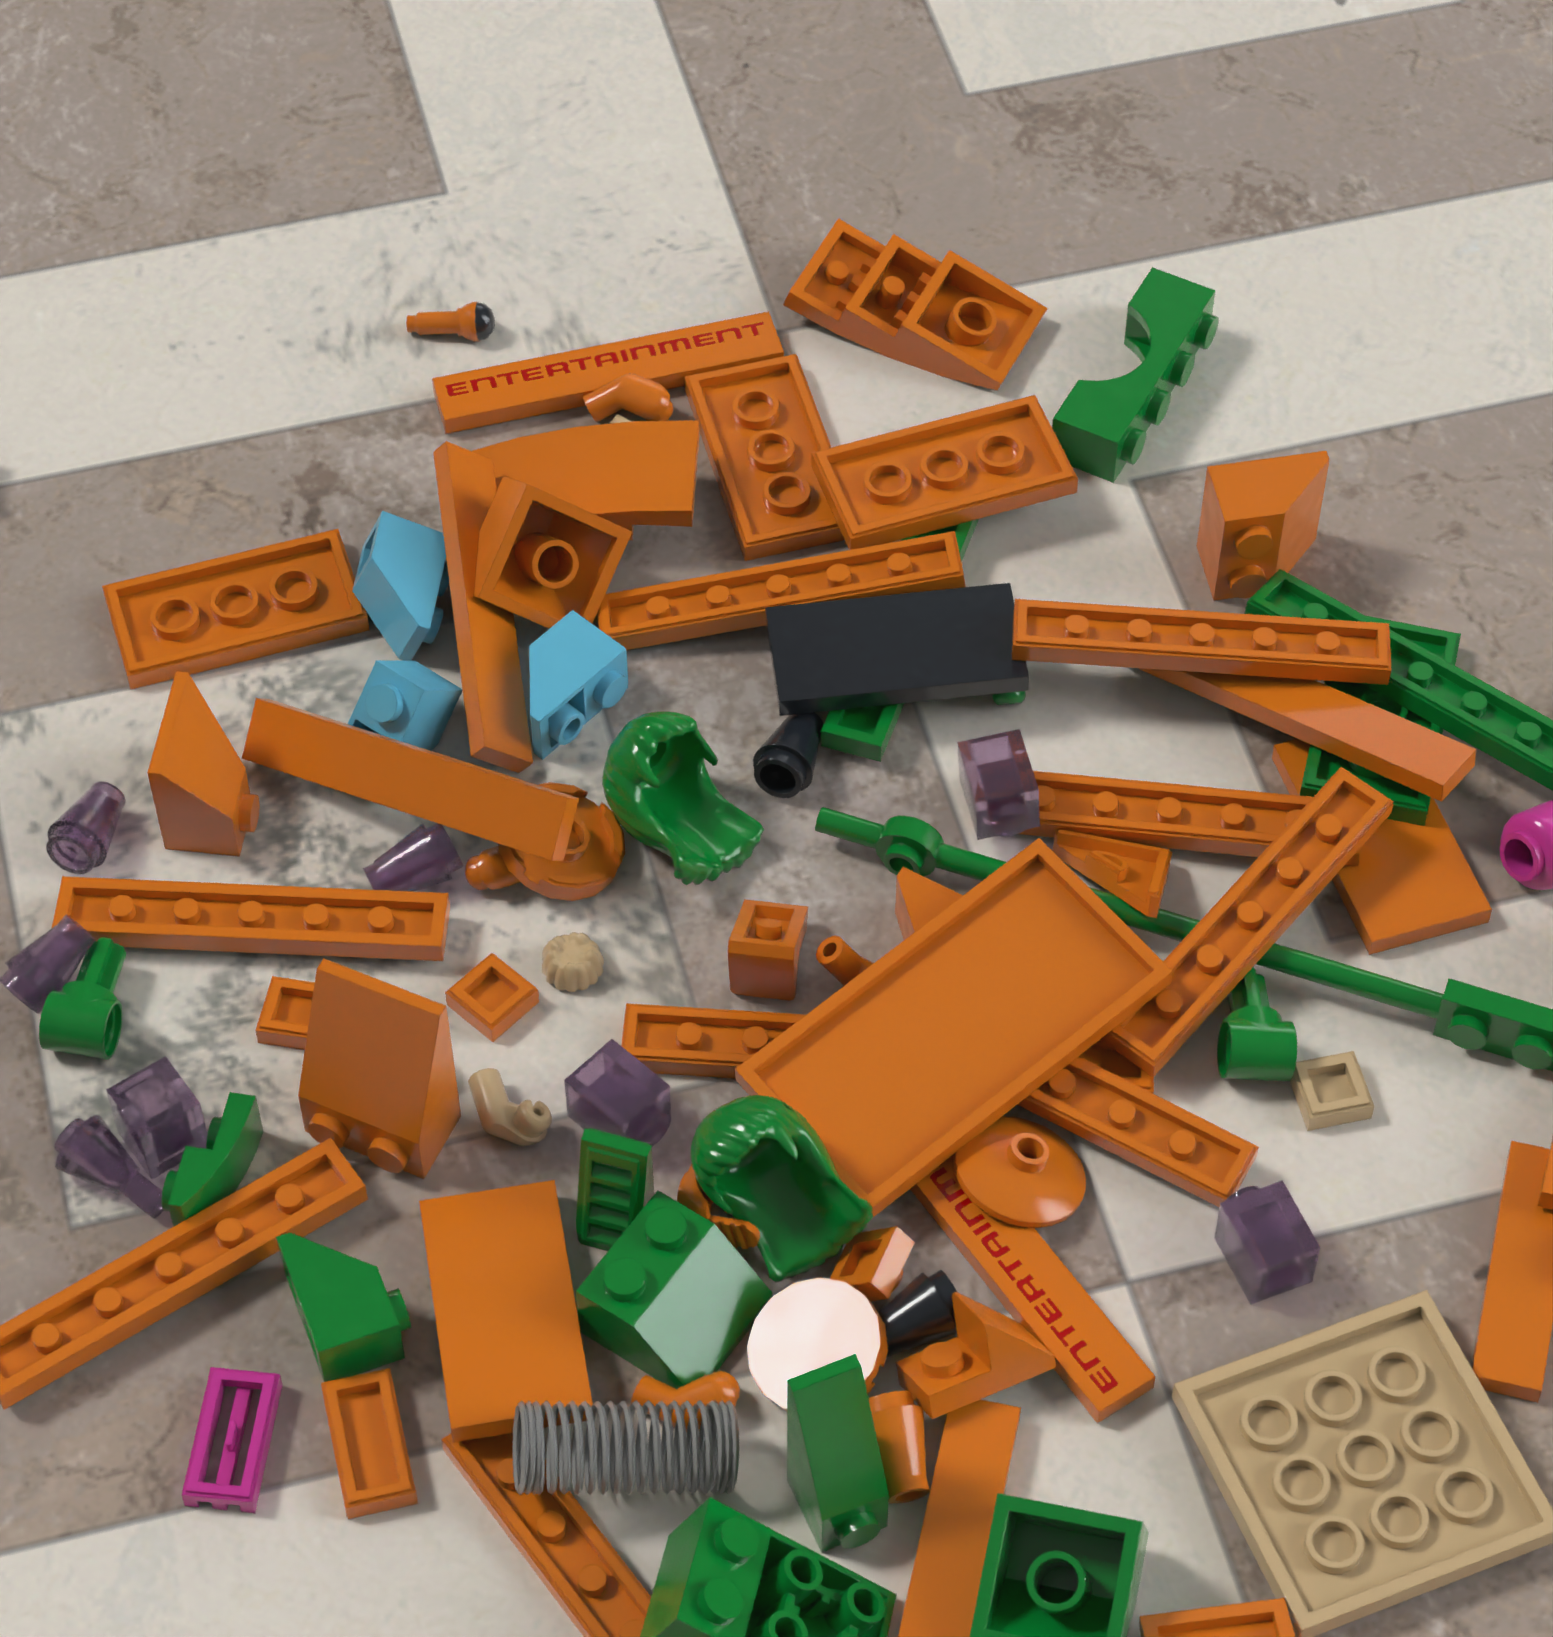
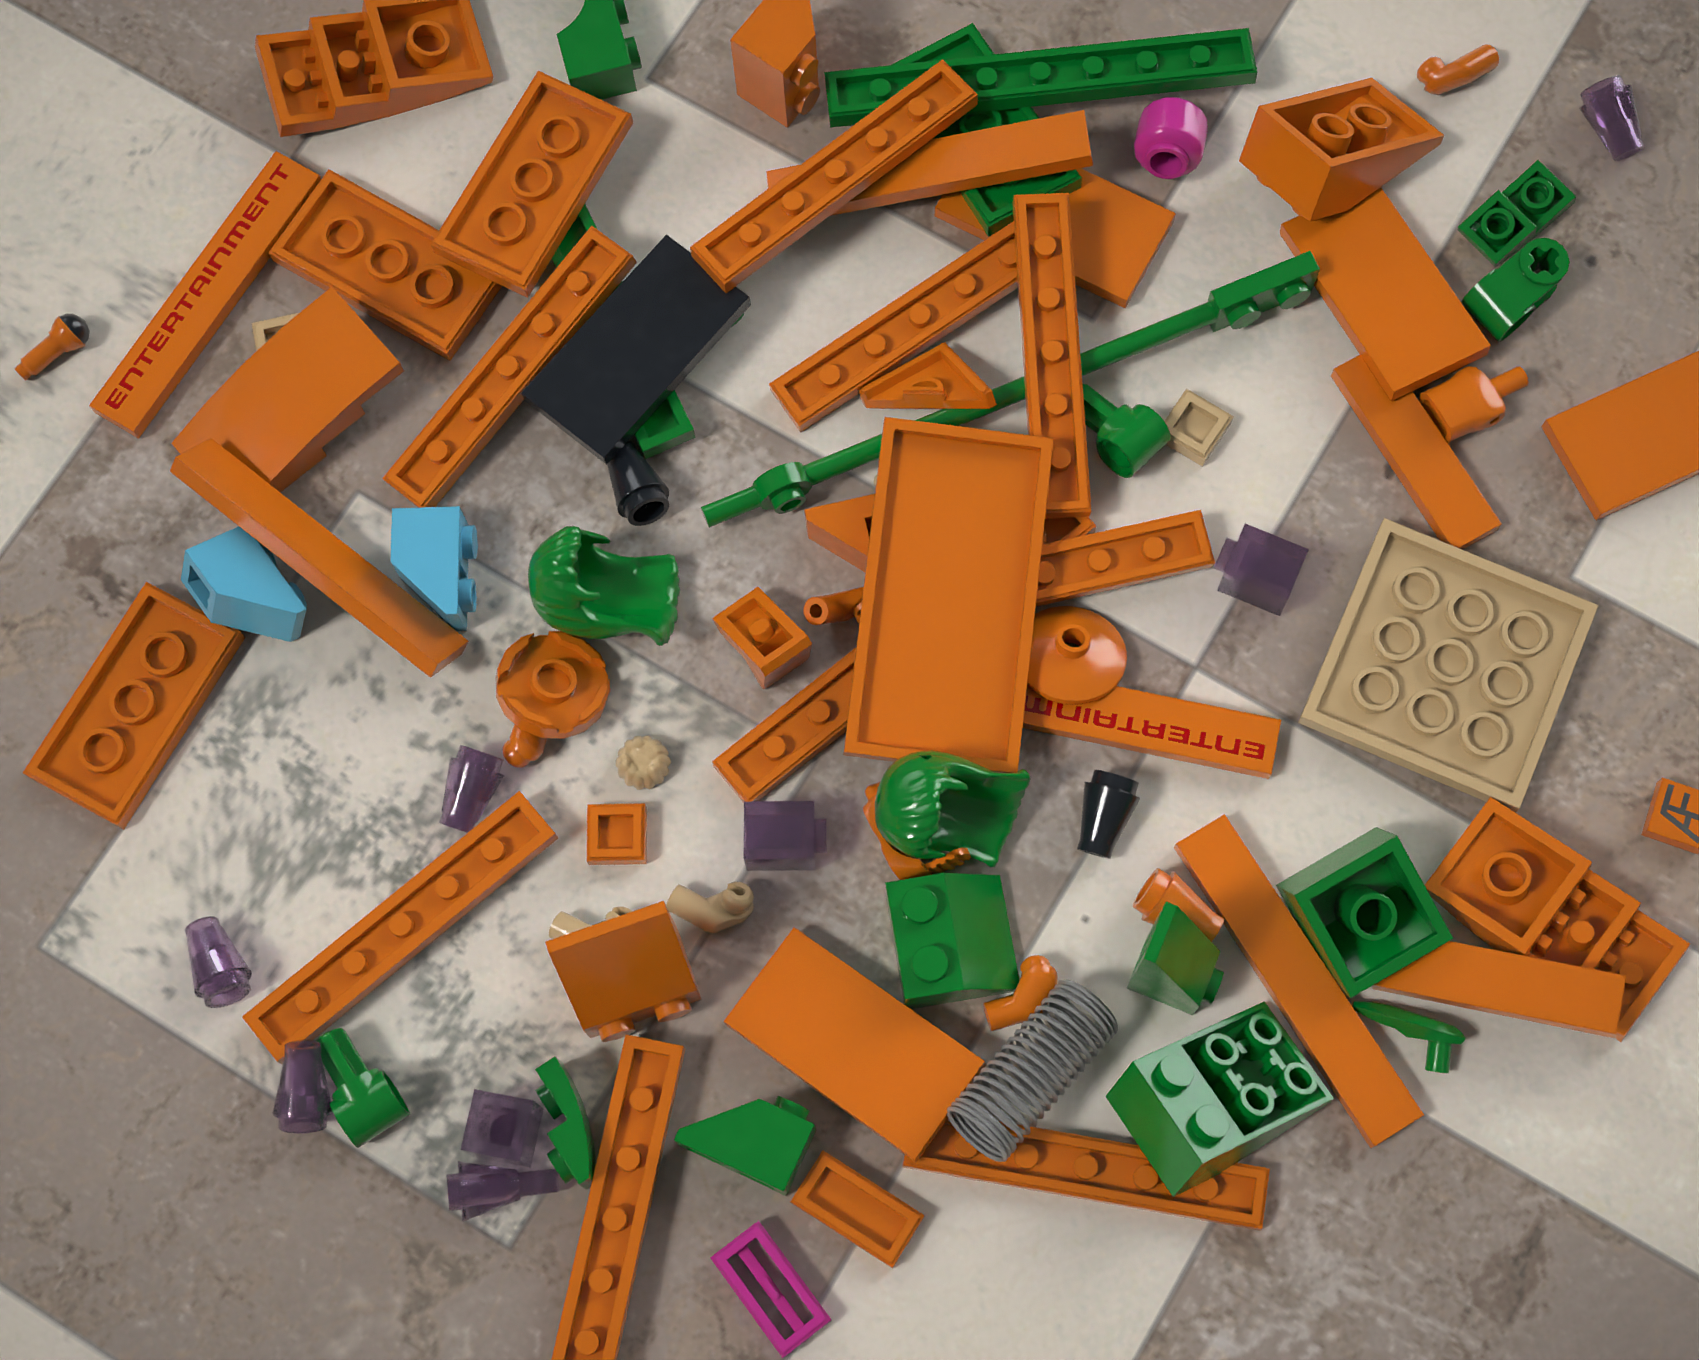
camera: 40 degrees left, 20 degrees up
orange slope [147,671,260,857] -> none
orange tile [242,698,579,861] -> none
orange tile [255,976,315,1050] -> none
medium azure slope [348,660,463,751] -> none
orange slope [474,476,632,629] -> none
green slope [576,1128,654,1251] -> none
orange arm [583,374,674,422] -> none
tile [747,1277,888,1412] -> none
orange plate [830,1226,915,1302] -> none
orange slope [896,1292,1056,1419] -> none
brick [957,729,1040,840] -> none

